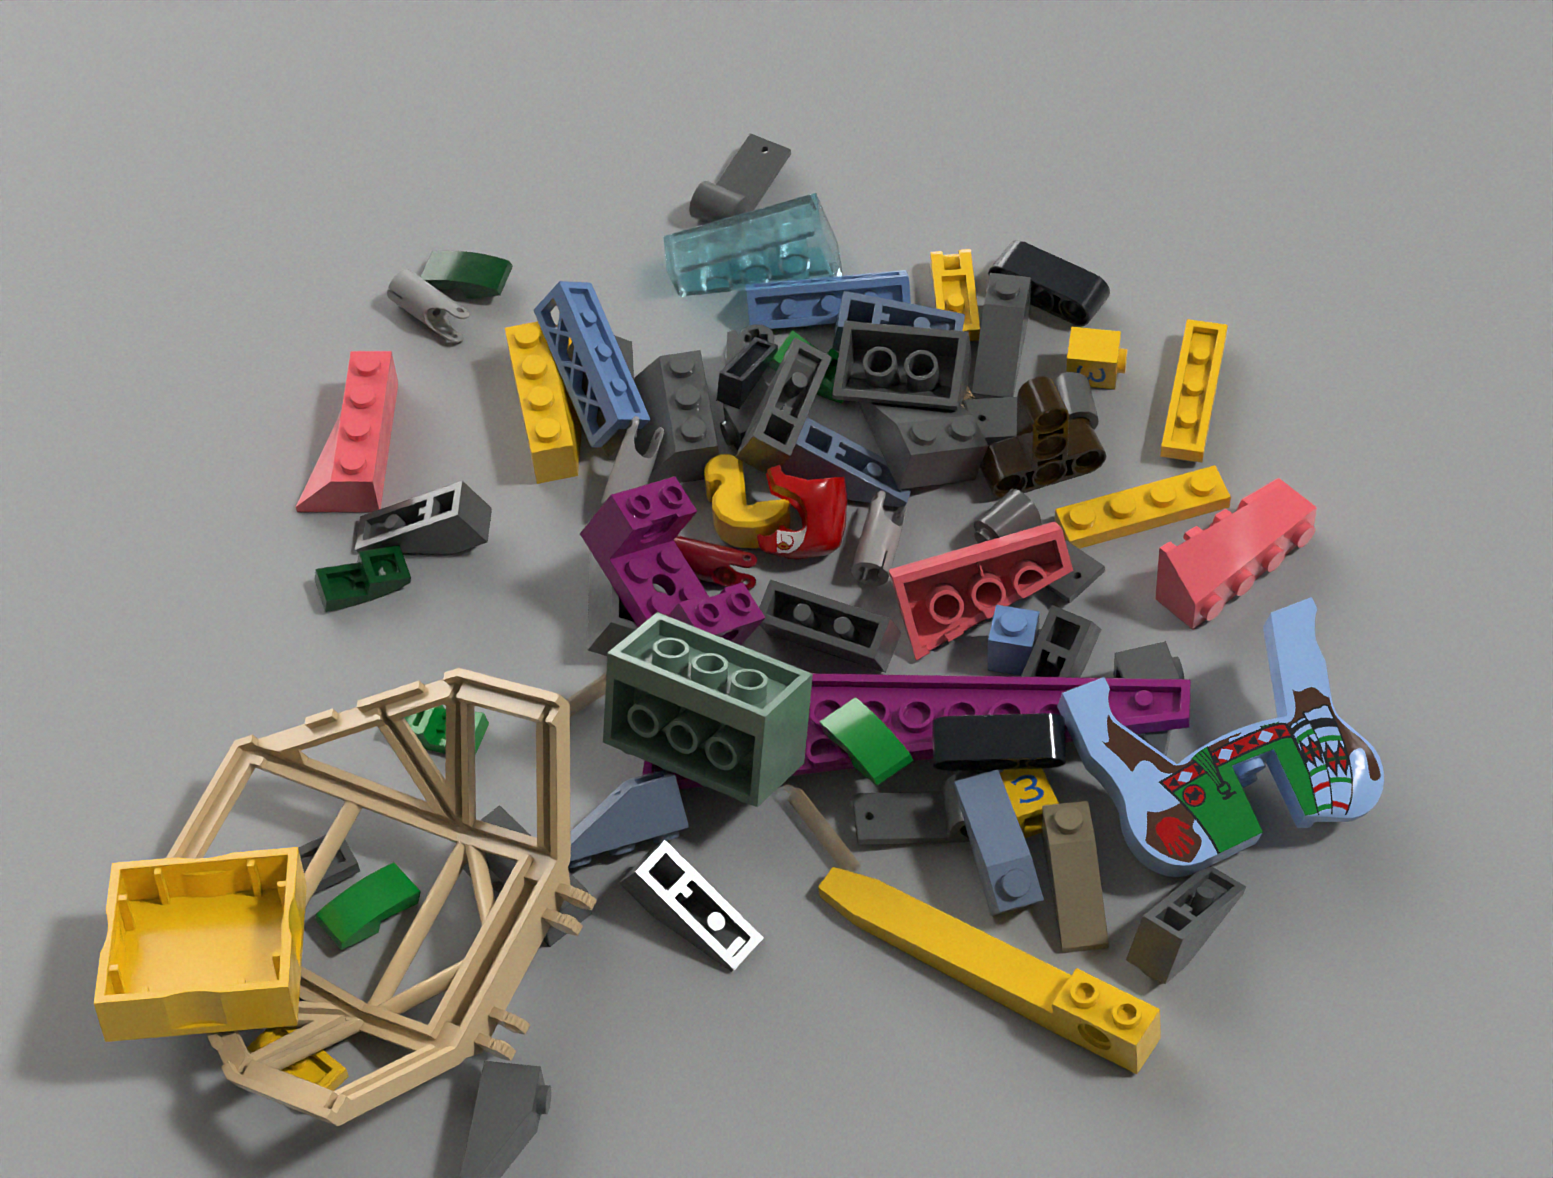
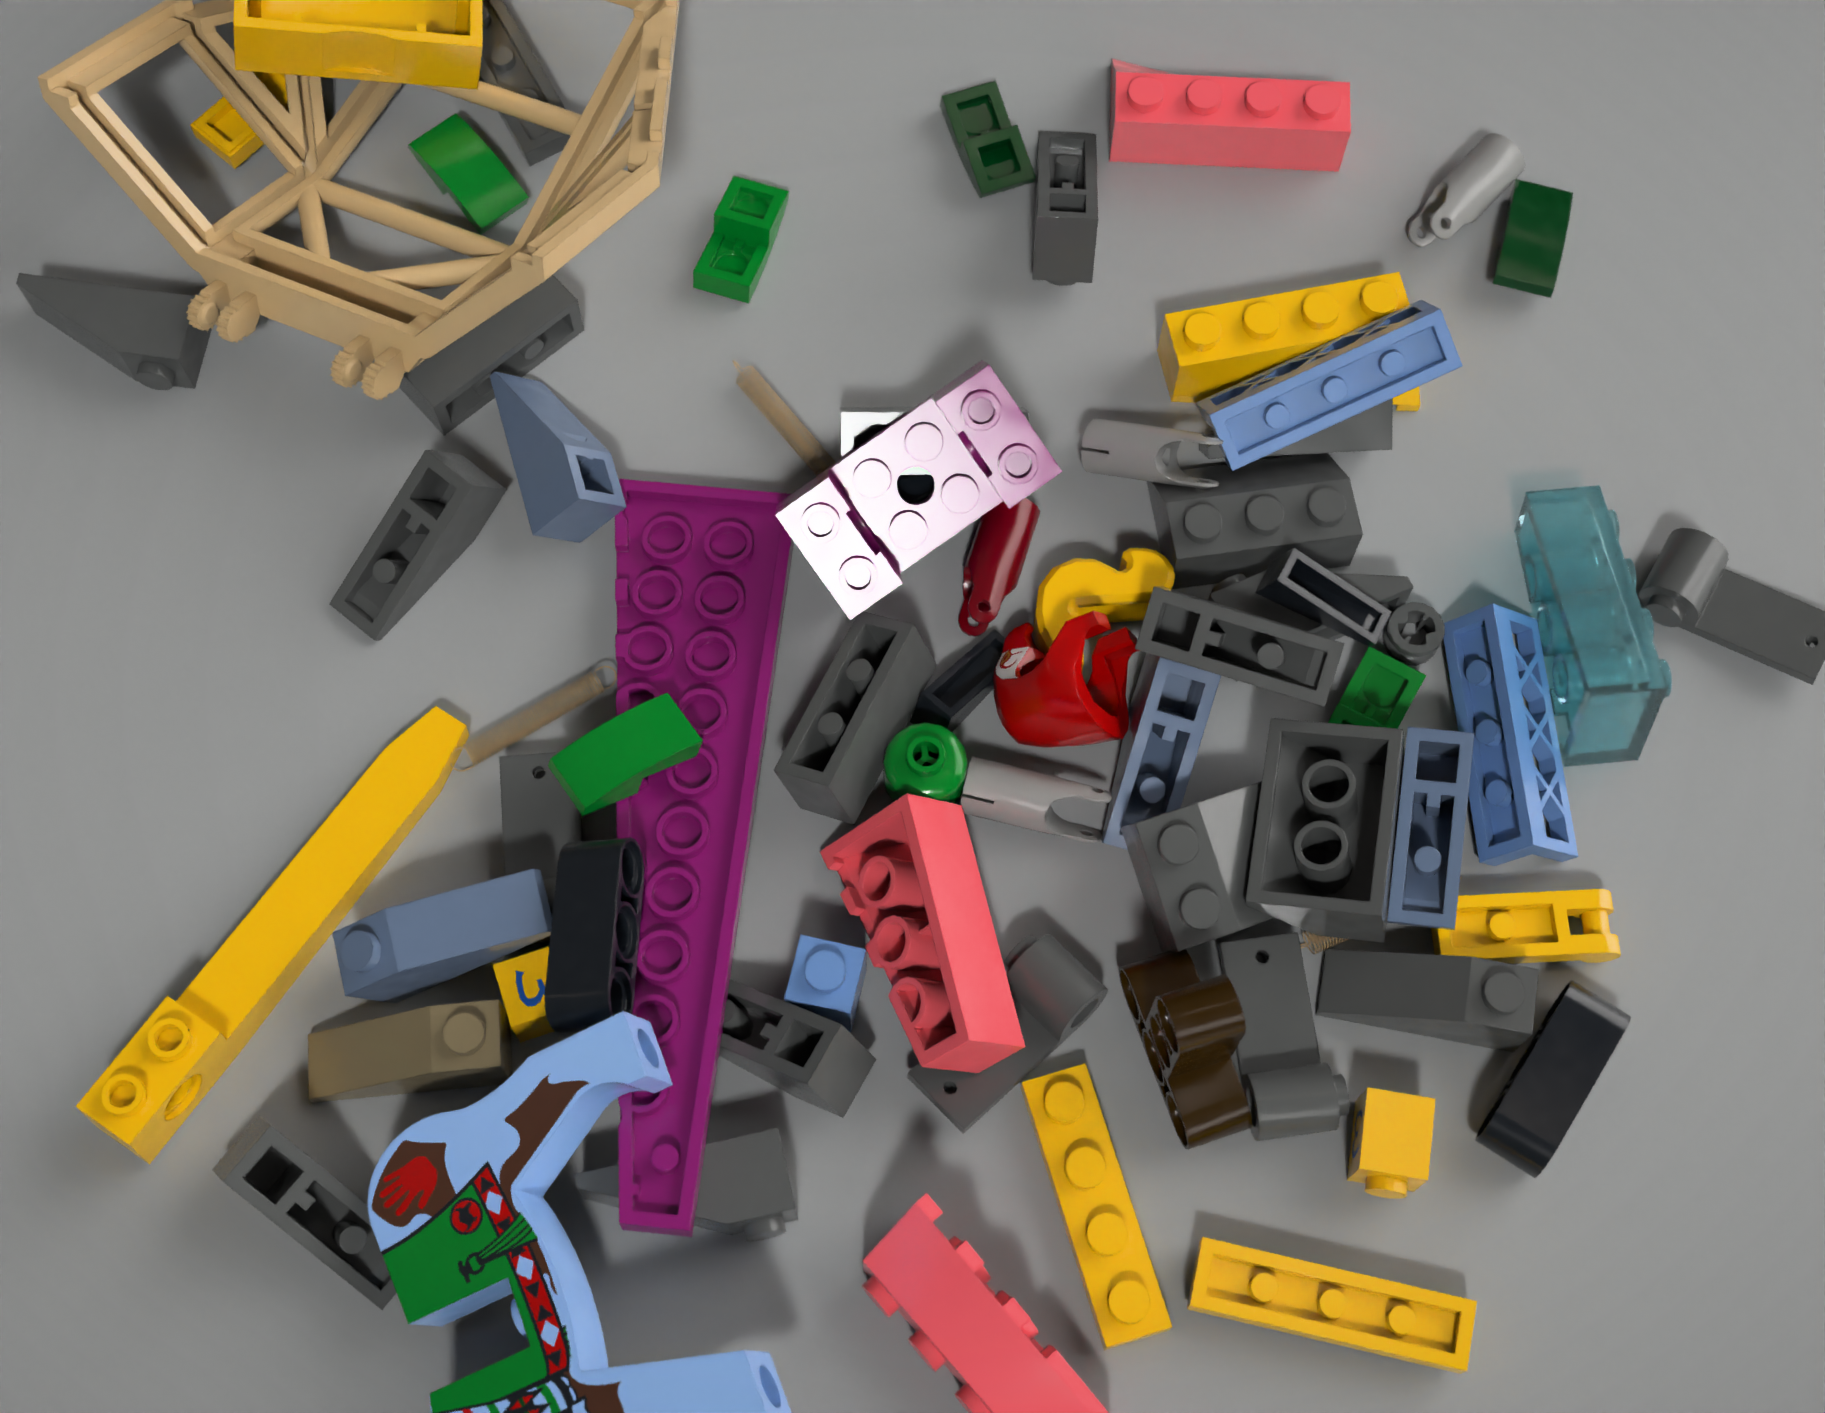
camera: 85 degrees right, 15 degrees up
sand green brick [603,612,813,807] -> none
none -> green head [883,722,968,804]
none -> black piece [910,629,1005,732]

